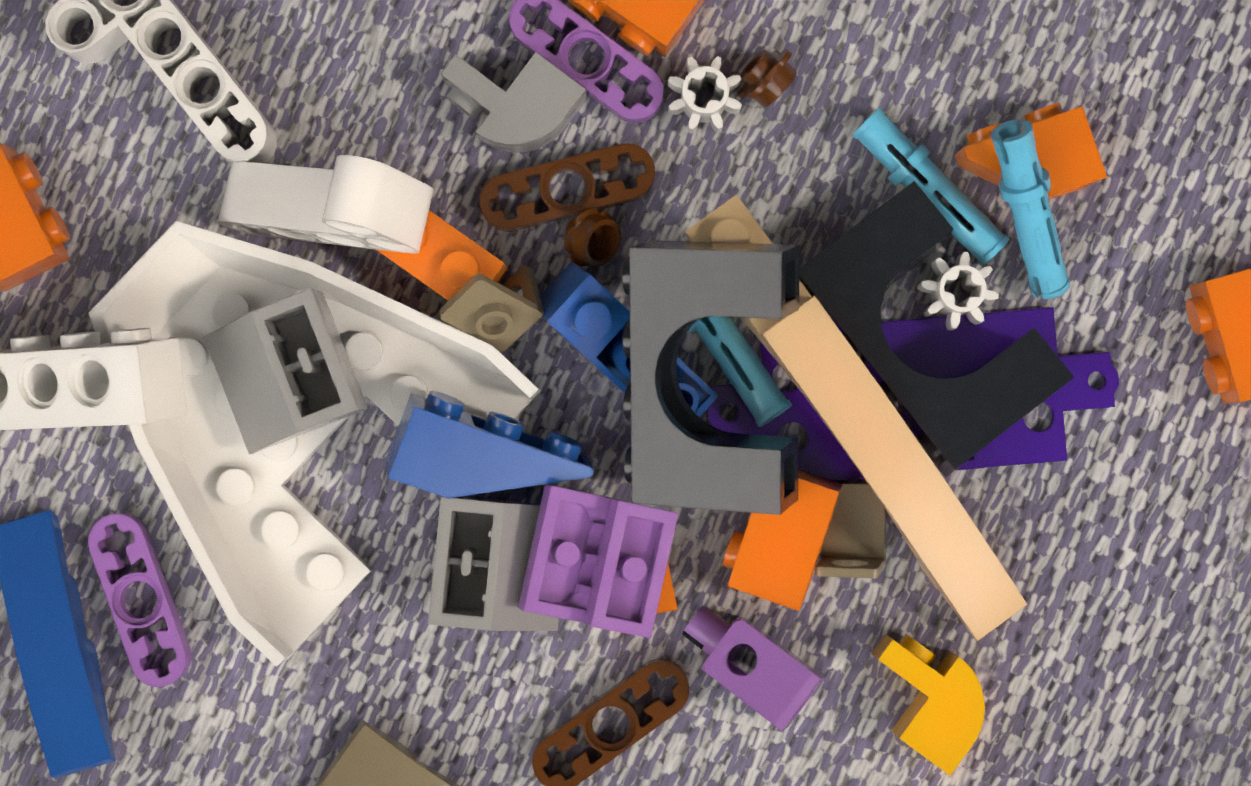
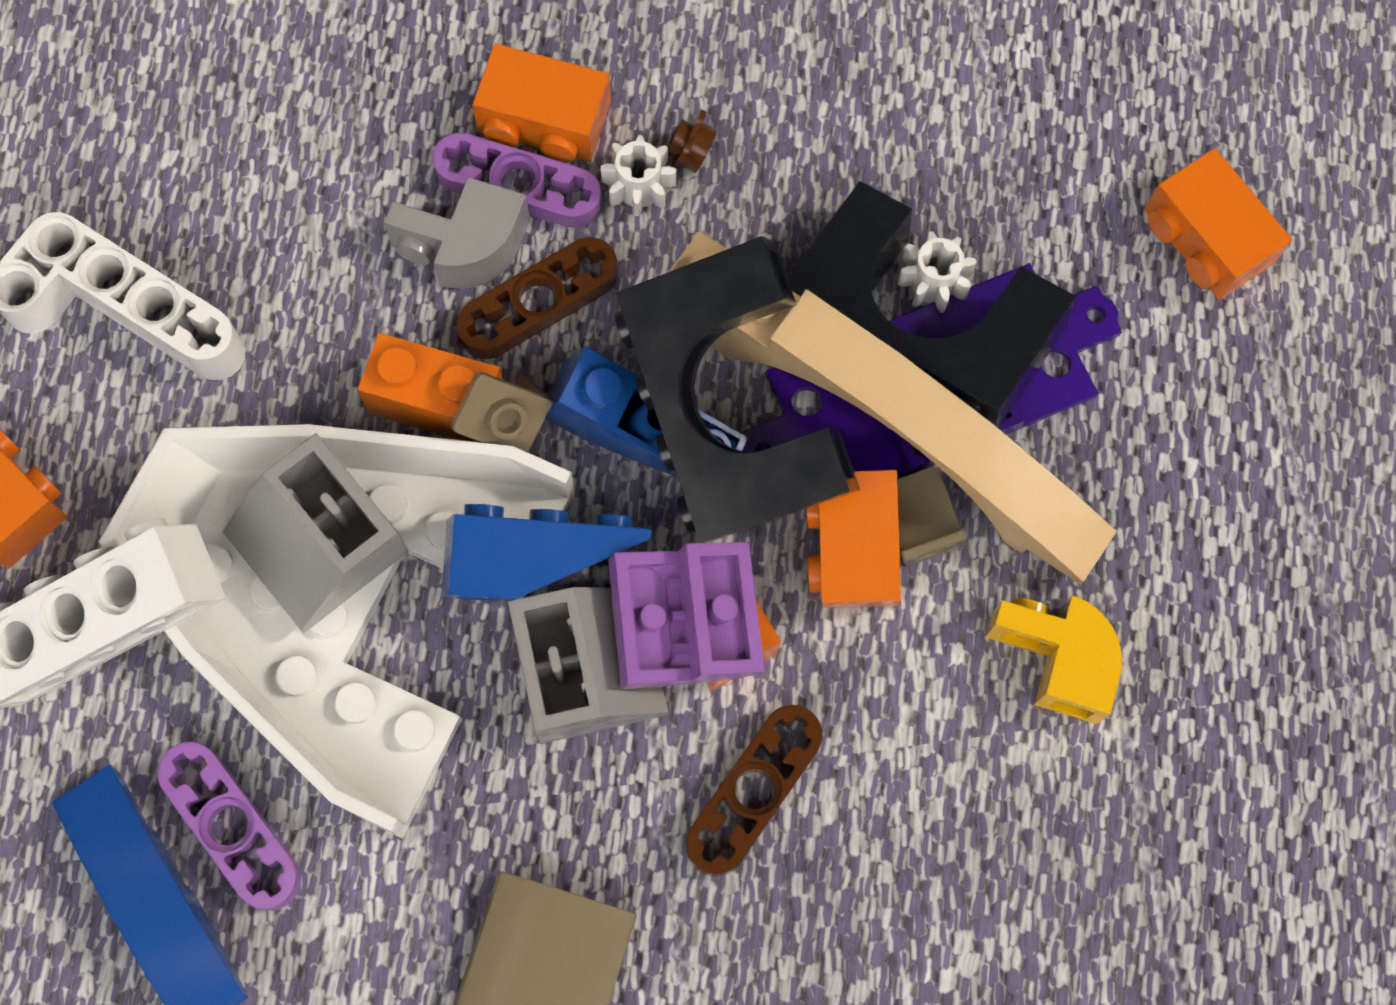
camera: 25 degrees left, 15 degrees down
white beam [217,155,434,254] -> none
reddish brown plate [564,207,621,267] -> none
medium lavender torso [682,605,825,731] -> none
medium azure pin [688,316,792,427] -> none
medium azure pin [852,107,1010,266] -> none
orange slope [954,103,1107,200] -> none
medium azure pin [991,120,1070,299] -> none

